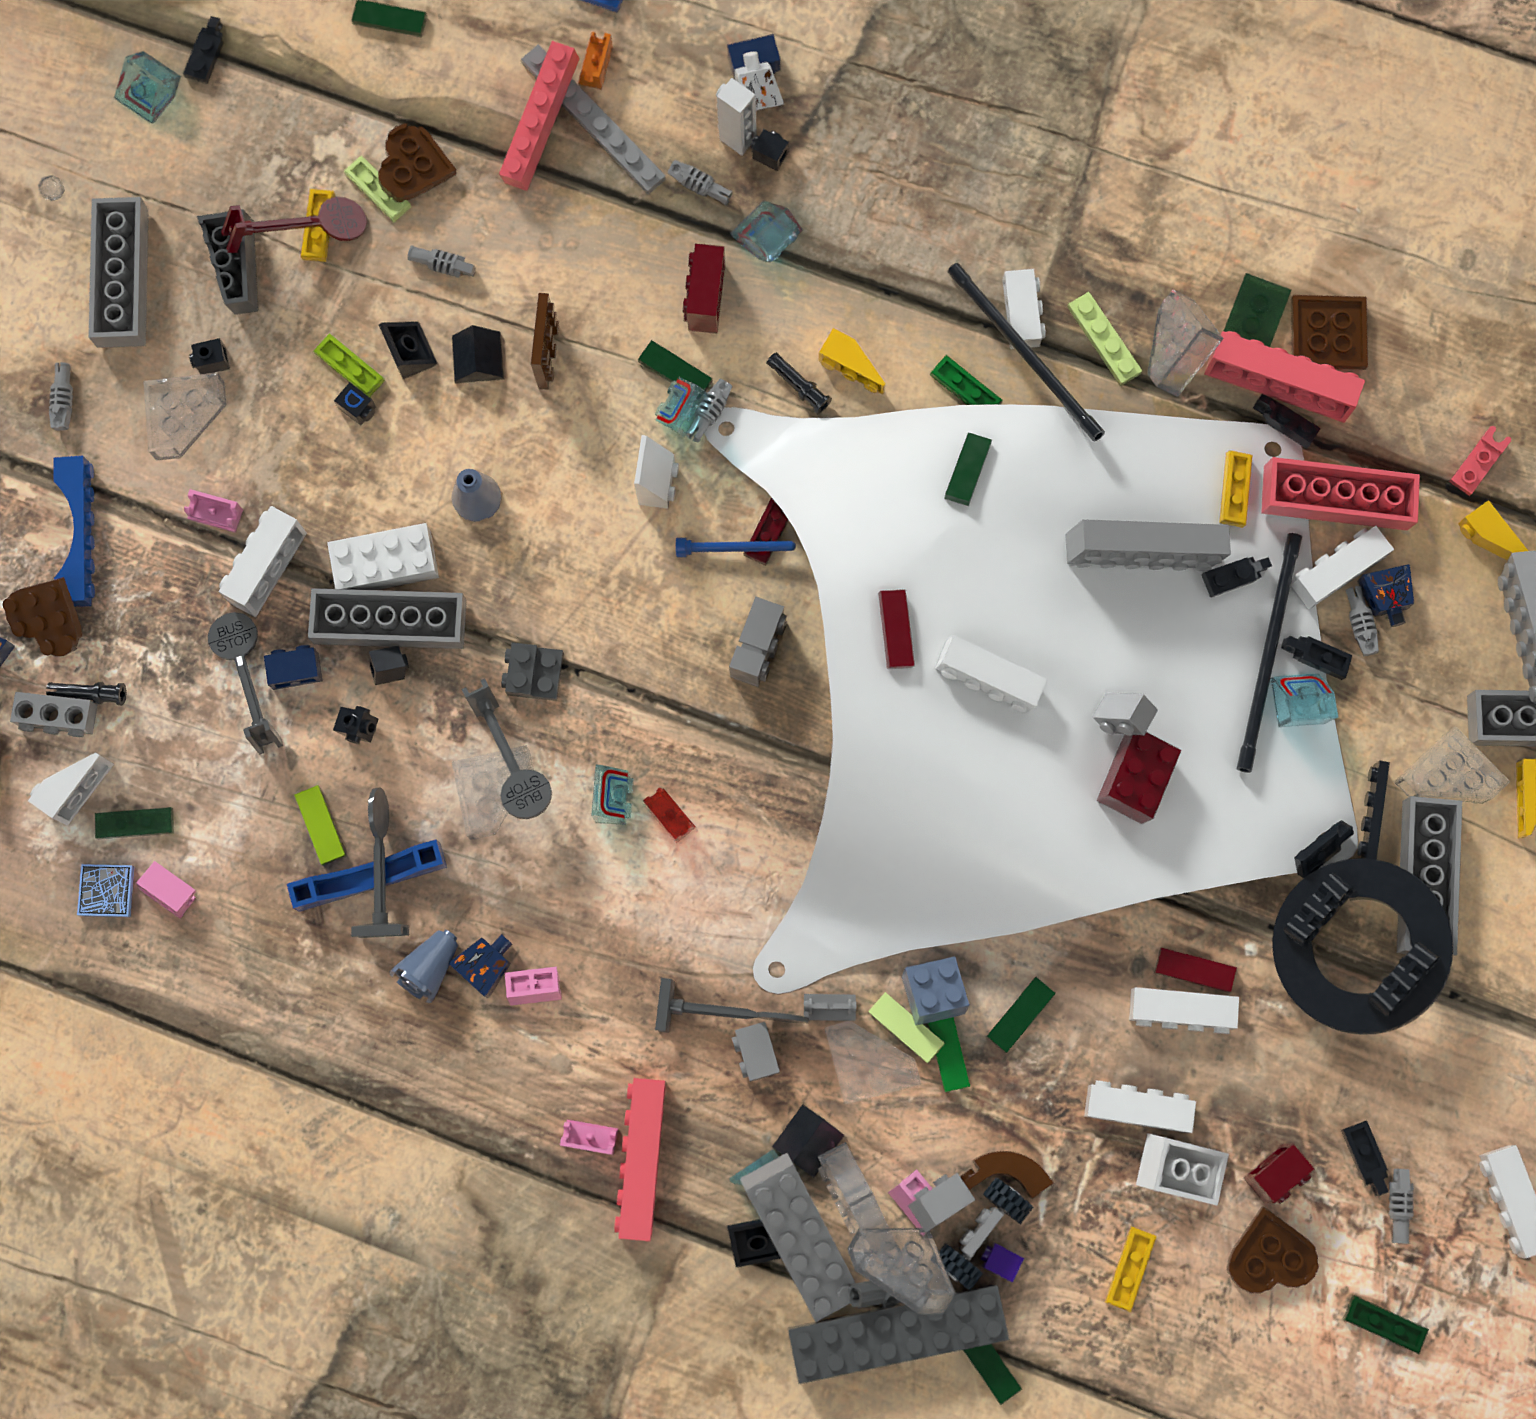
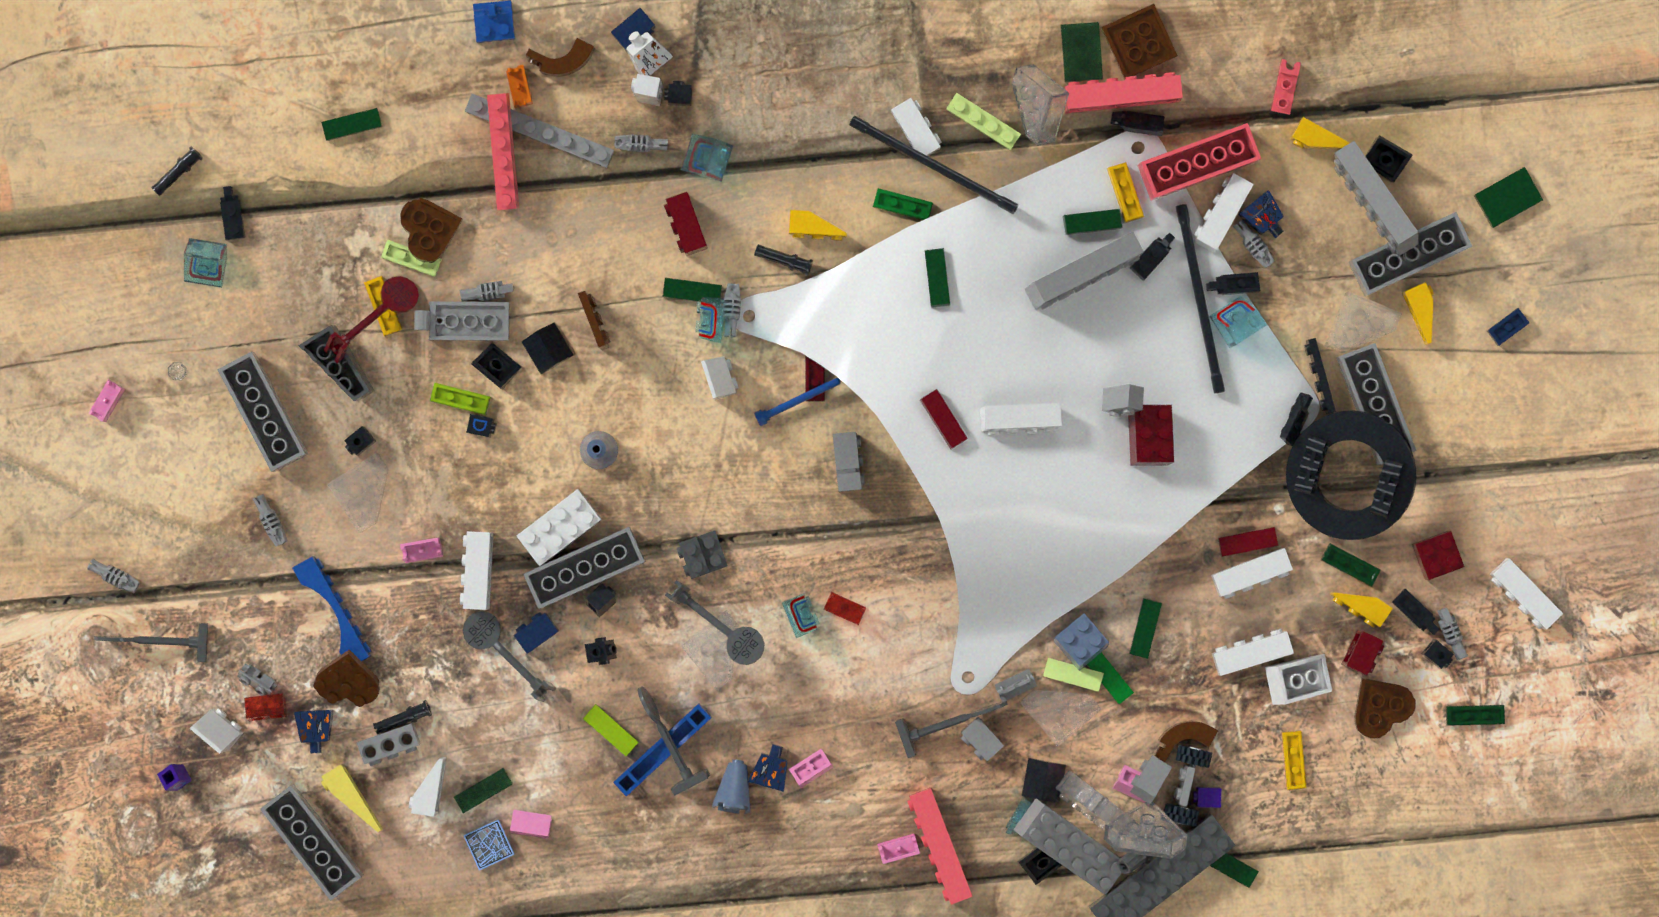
camera: 30 degrees left, 10 degrees up
none -> light grey hinge [414,301,509,341]
none -> reddish brown arch [526,38,595,77]
none -> dark green tile [1063,209,1122,235]
none -> dark green tile [1321,543,1381,587]
none -> yellow slope [1330,592,1393,628]
none -> dark red brick [1412,531,1465,580]
none -> black brick [1421,639,1454,669]

